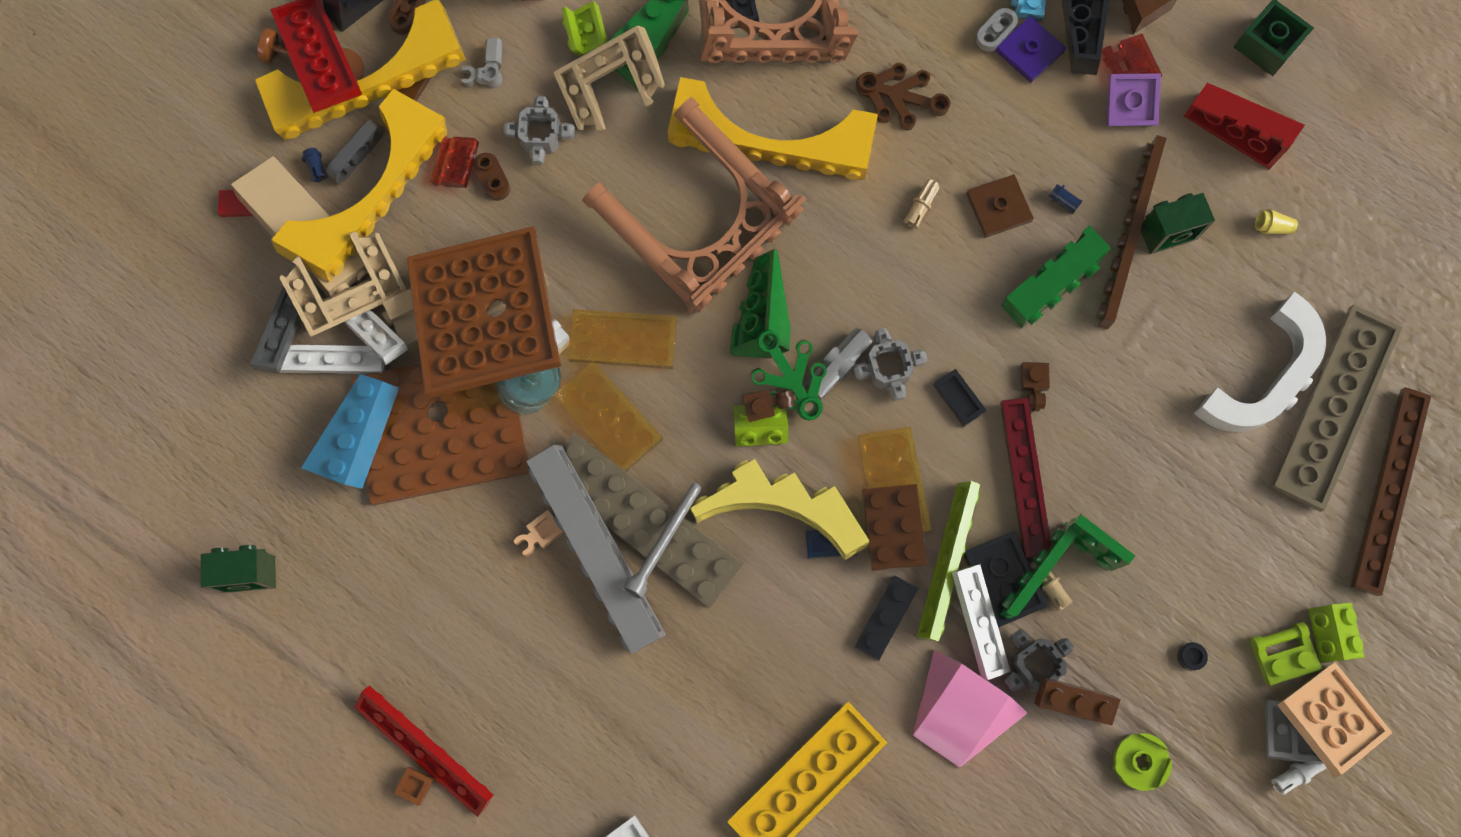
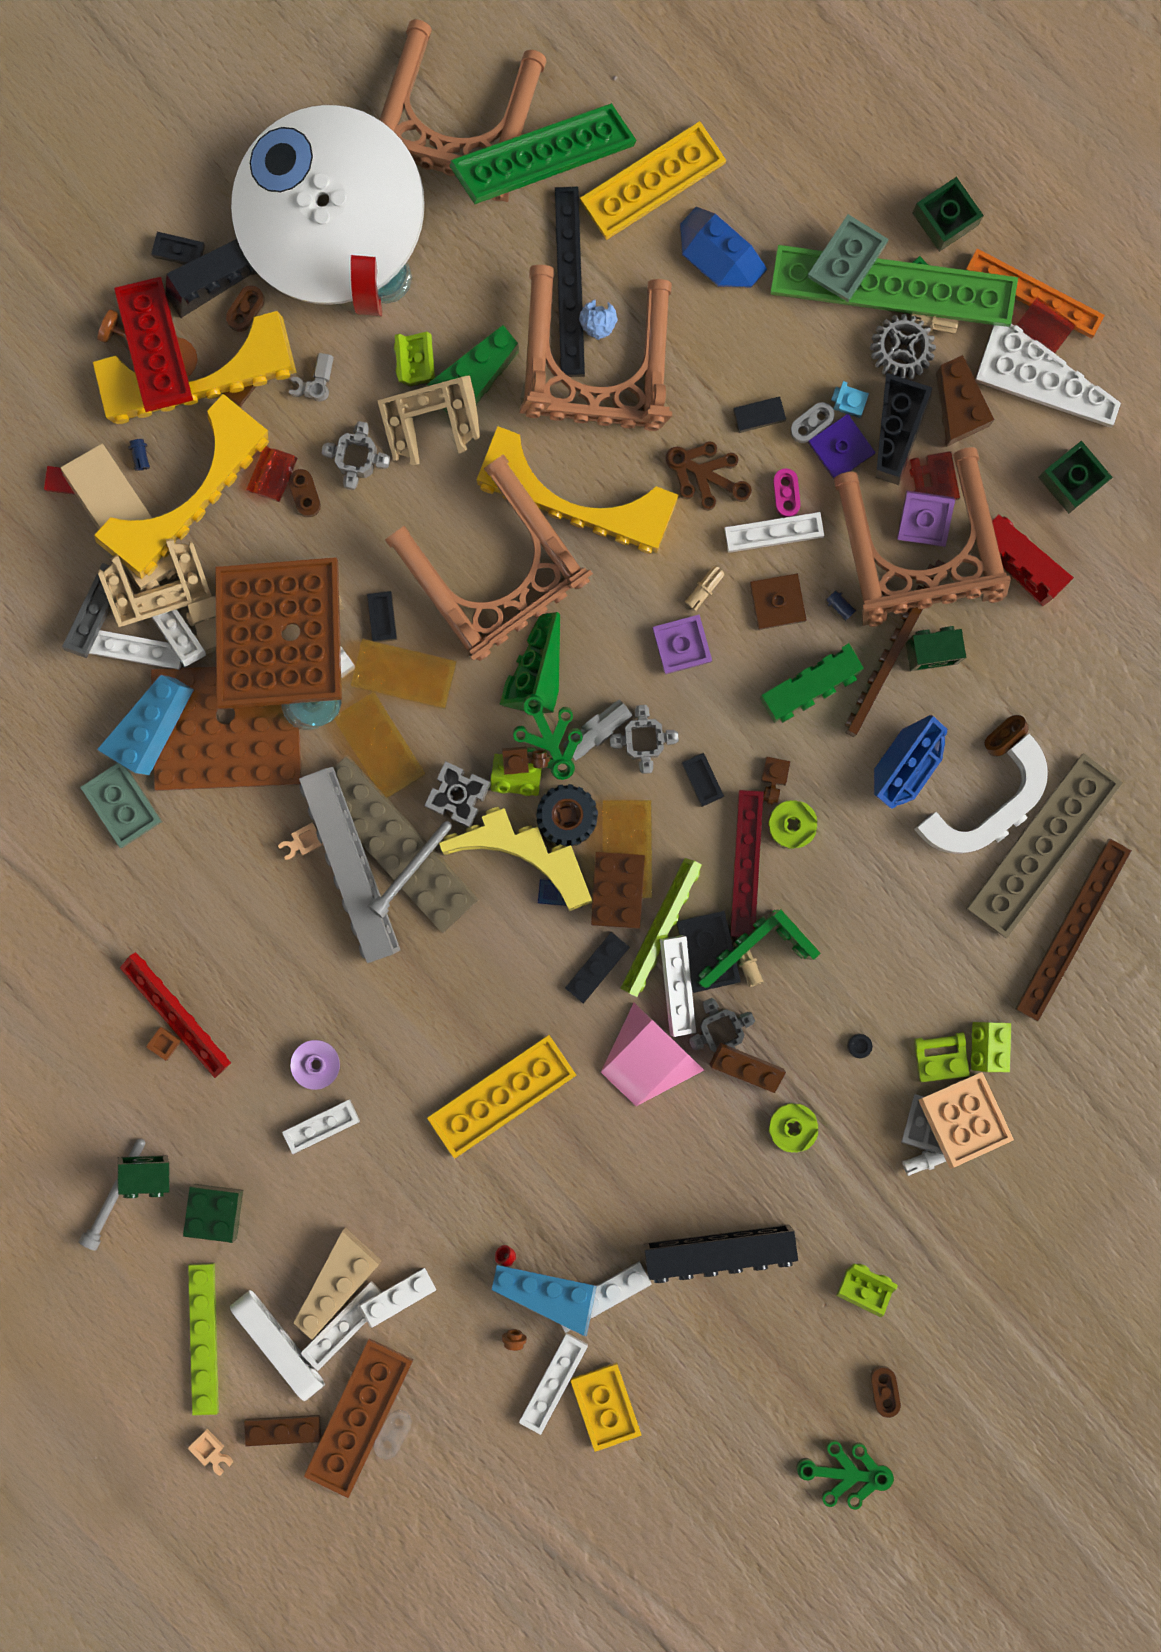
camera: 10 degrees right, 10 degrees up
dark green brick [201,545,276,593] -> none
dark grey beam [326,120,385,183] -> none
light yellow cone [1255,209,1298,234] -> none
none -> sand green plate [80,763,163,848]
none -> lavender dish [290,1040,340,1090]
none -> black tile [367,591,397,643]
none -> light grey brick [424,761,491,827]
none -> black wheel [536,784,598,847]
none -> medium lavender plate [652,615,712,675]
none -> white plate [724,512,824,553]
none -> black tile [733,396,786,433]
none -> lime plate [768,800,817,849]
none -> dark pink plate [773,468,801,518]
none -> nougat arch [834,447,1011,627]
none -> blue wedge [874,715,948,809]
none -> reddish brown plate [984,715,1029,756]

